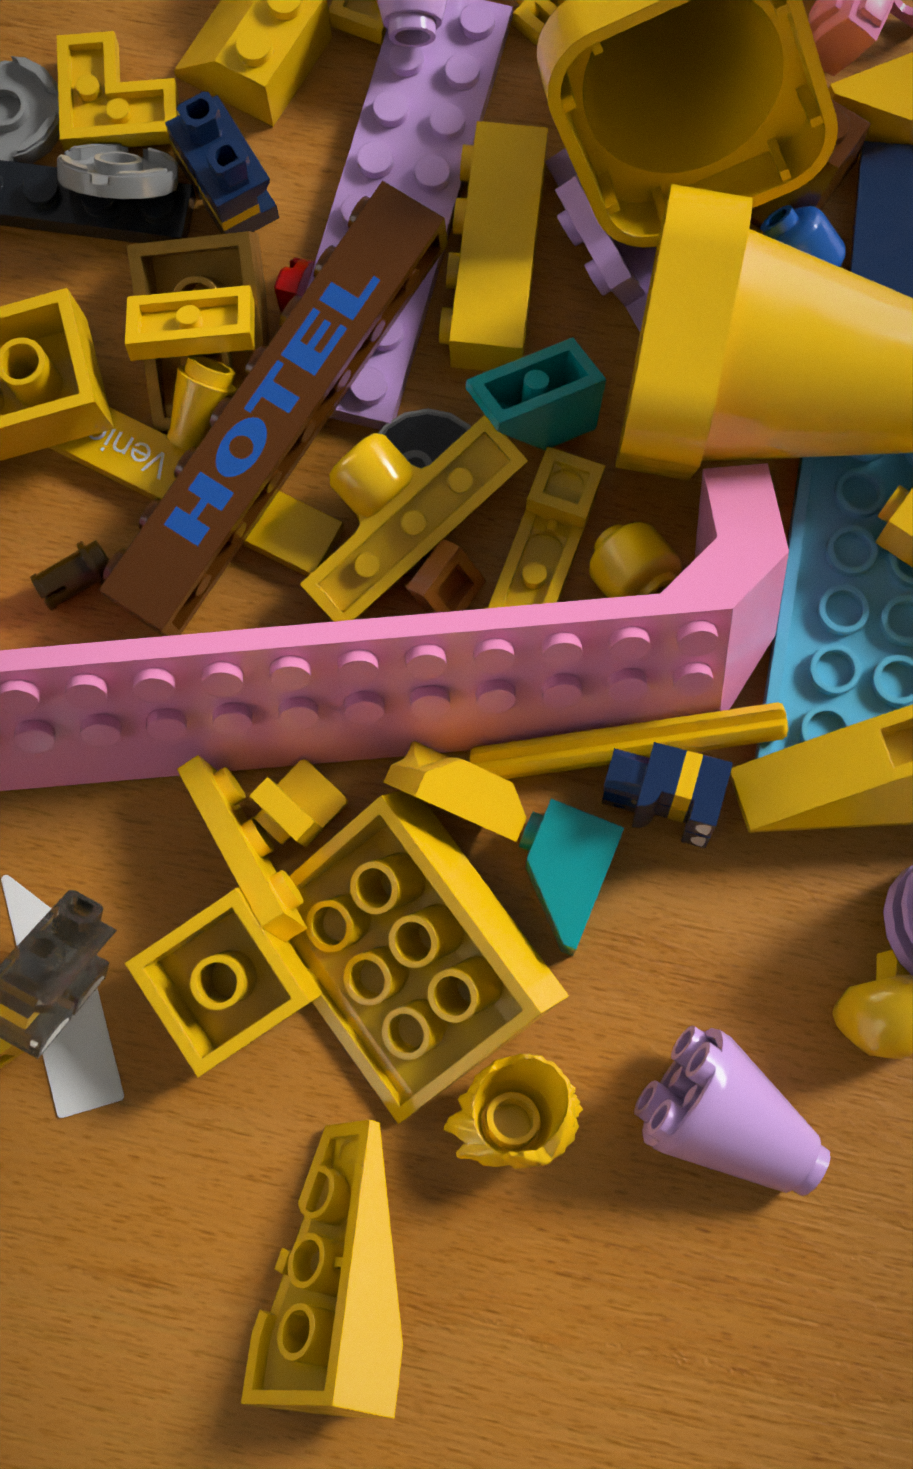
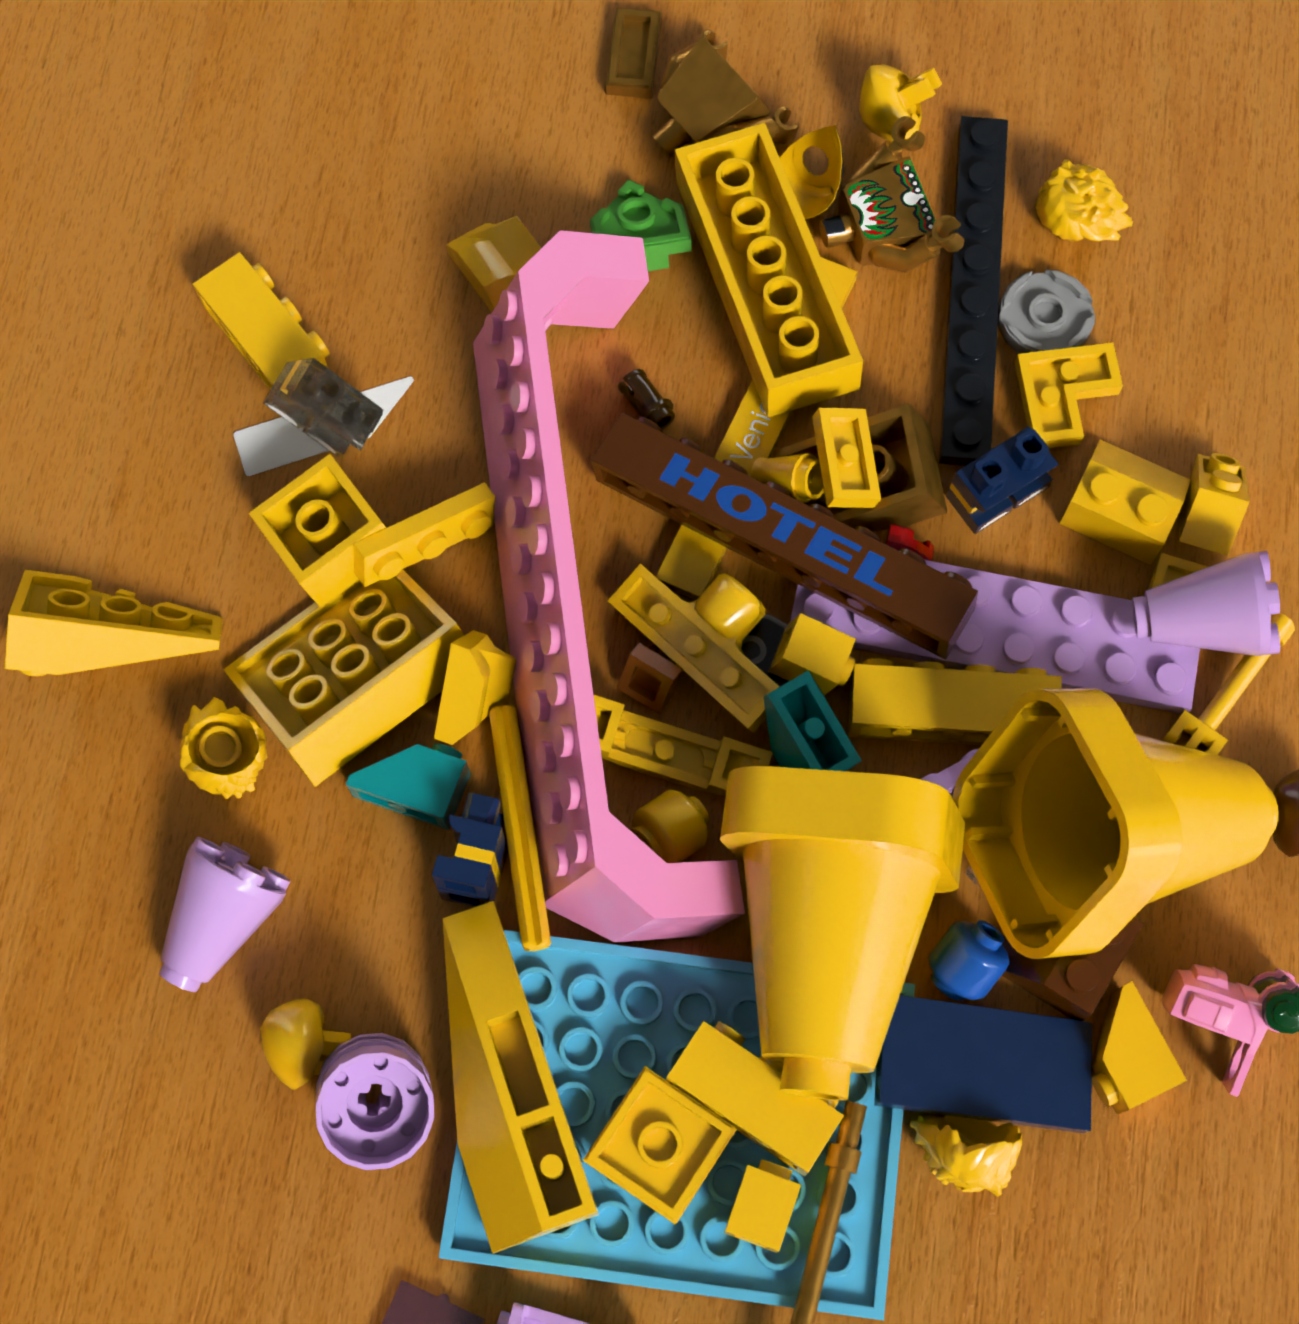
camera: 85 degrees right, 5 degrees down
light grey tile [57,143,178,199] -> none
yellow bracket [249,759,348,848] -> none
none -> yellow brick [768,613,856,696]

